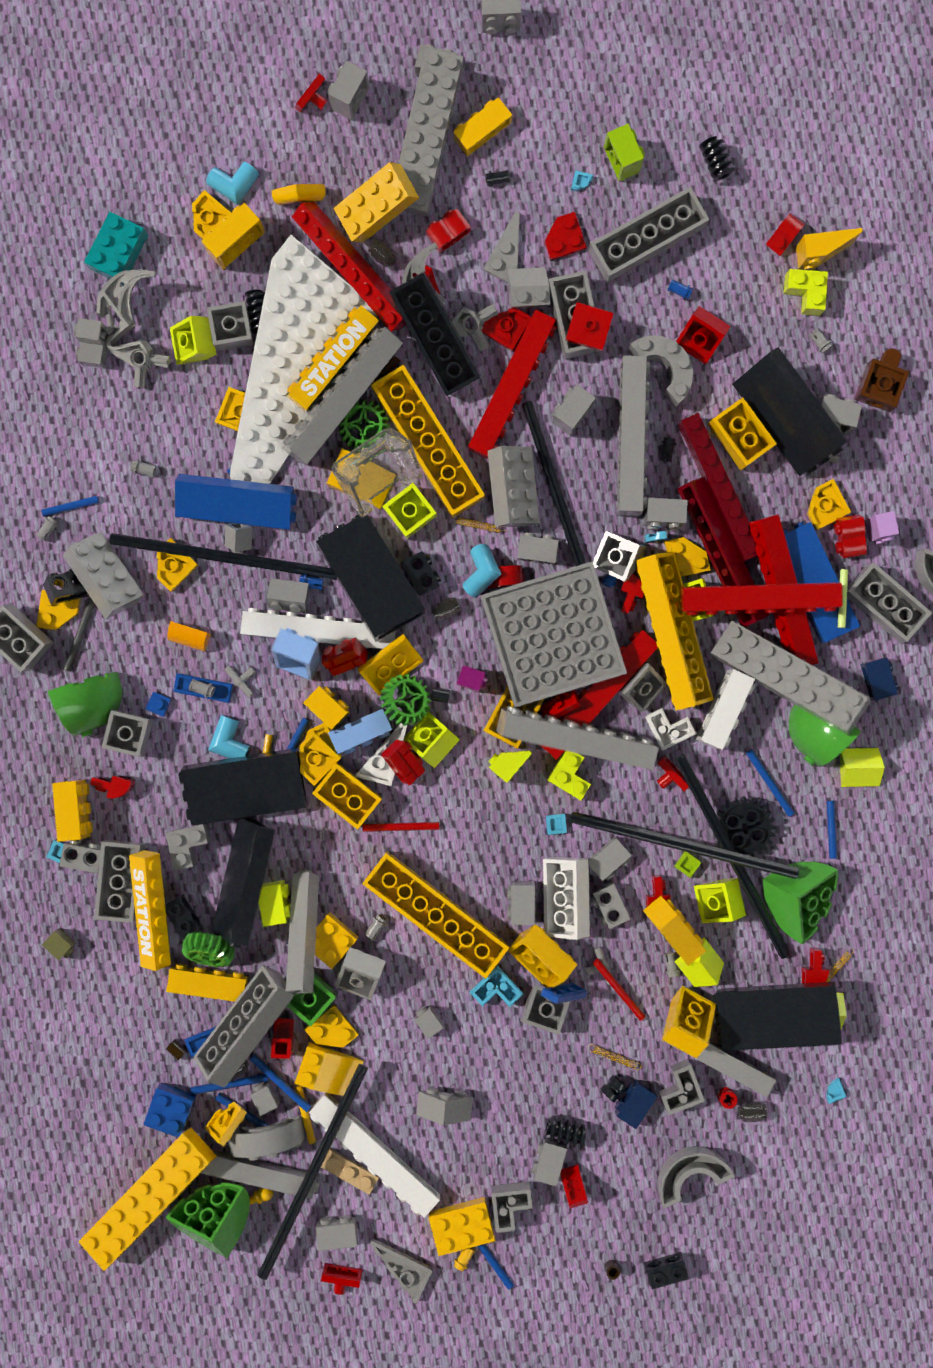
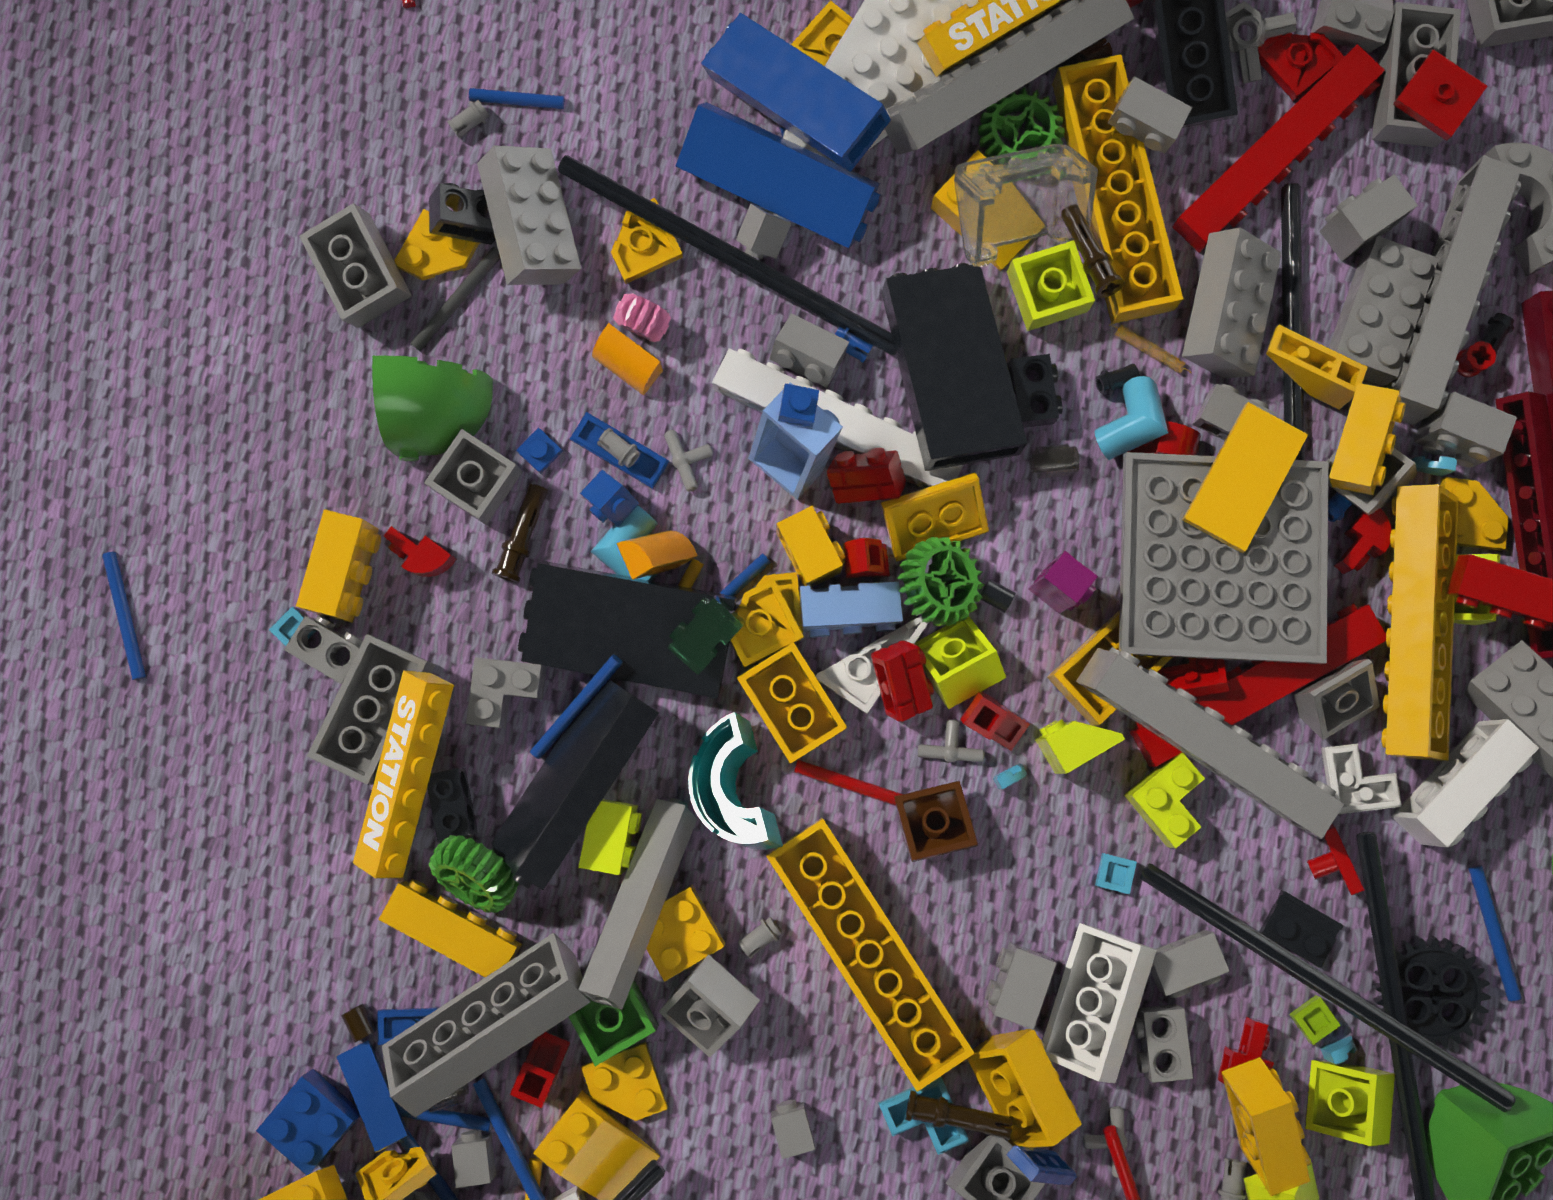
camera: 20 degrees right, 5 degrees down
olive brick [42,928,77,961] -> none
light grey pin [130,459,156,477] -> none
none -> blue tile [336,1040,410,1152]
none -> dark brown pin [491,484,549,583]
none -> blue bar [530,655,623,759]
none -> blue brick [580,470,640,527]
none -> bright pink gear [613,293,671,342]
none -> light orange brick [617,530,698,580]
none -> clear green brick [668,595,746,675]
none -> teal brick [688,712,783,850]
none -> blue brick [701,12,891,172]
none -> blue plate [778,383,819,427]
none -> red brick [843,537,890,579]
none -> reddish brown slope [894,781,978,862]
none -> dark brown pin [905,1090,1013,1140]
none -> light grey piece [918,720,985,763]
none -> red brick [960,691,1030,751]
none -> medium azure tile [993,763,1027,789]
none -> dark brown pin [1061,204,1125,298]
none -> black pin [1096,363,1140,396]
none -> light grey brick [1108,76,1192,154]
none -> yellow tile [1182,402,1308,553]
none -> black plate [1259,890,1344,968]
none -> yellow slope [1266,325,1368,409]
none -> medium azure tile [1320,1036,1357,1065]
none -> light grey brick [1329,236,1439,386]
none -> yellow brick [1329,383,1406,495]
none -> red bush [1456,341,1496,378]

